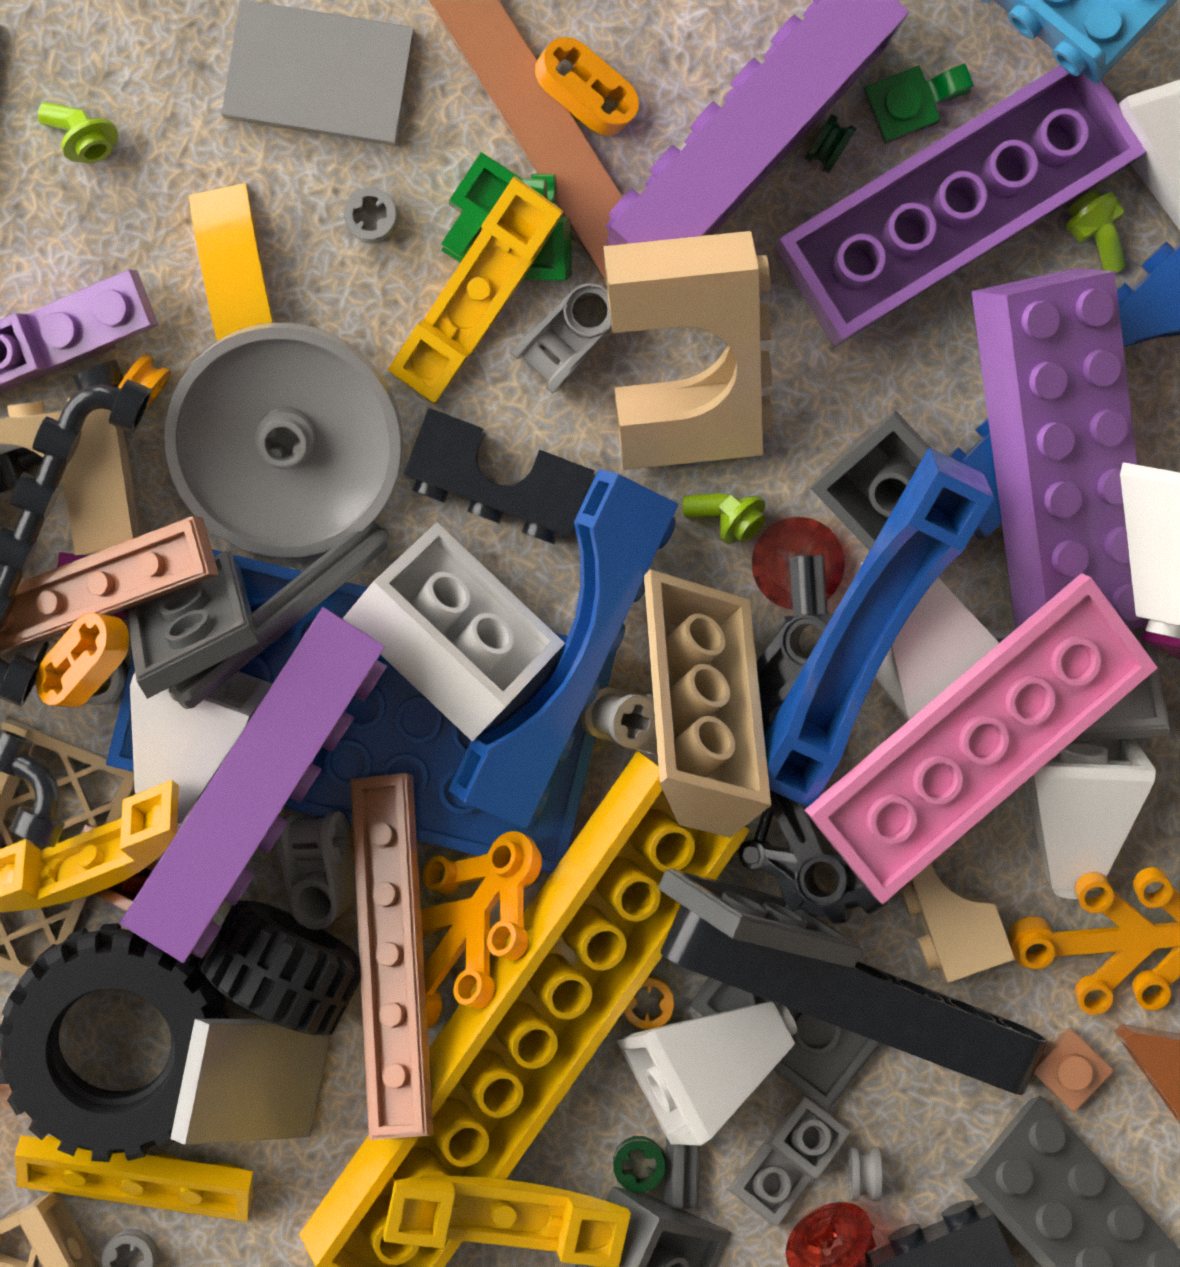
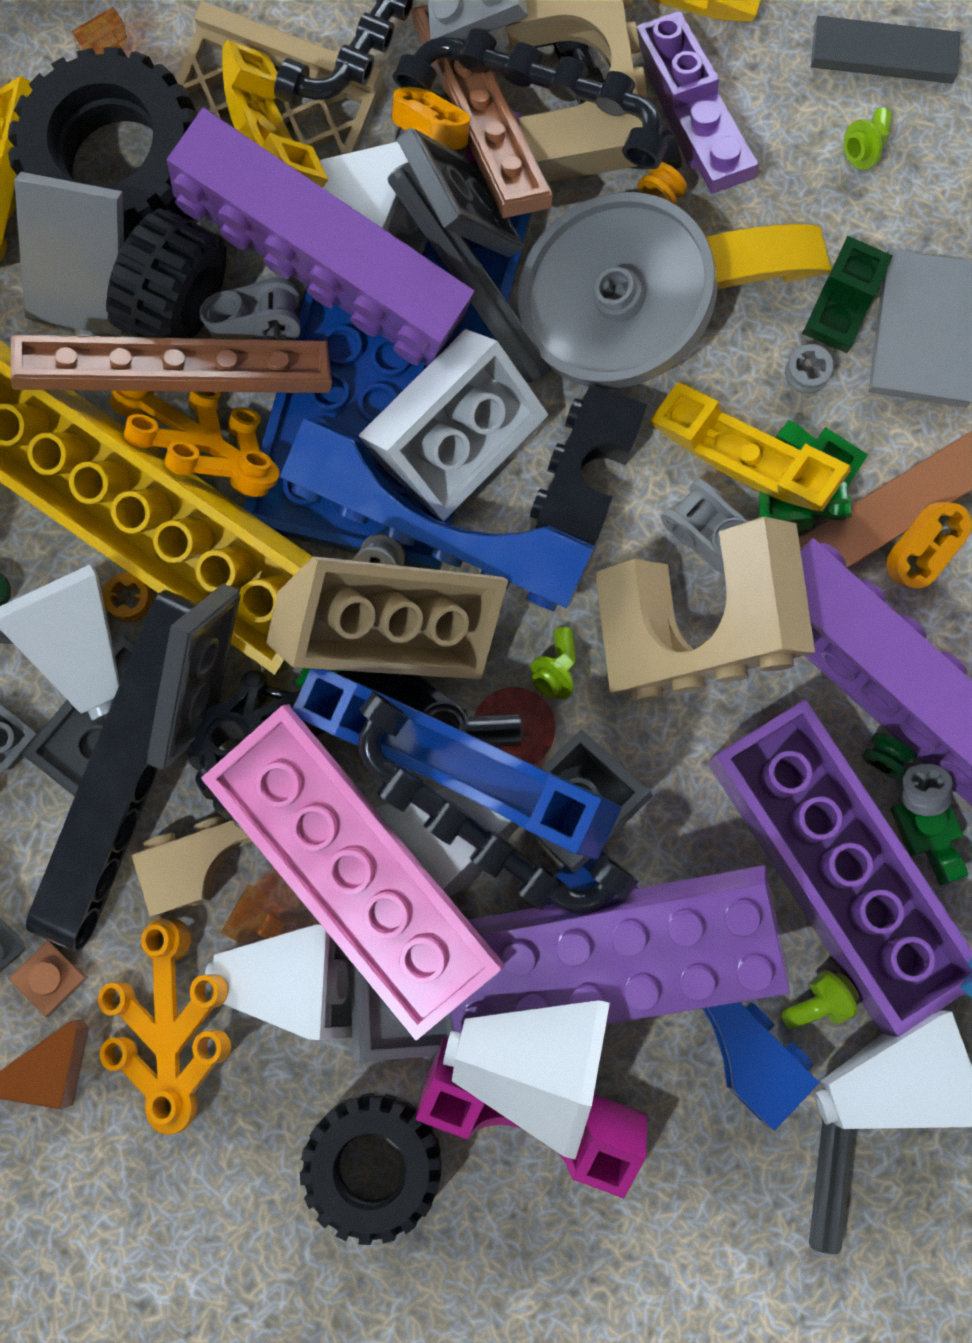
camera: 90 degrees right, 10 degrees down
none -> clear orange tile [220,884,286,943]
none -> black bar [358,691,639,913]
none -> dark green slope [802,236,893,353]
none -> light grey bush [902,764,953,816]

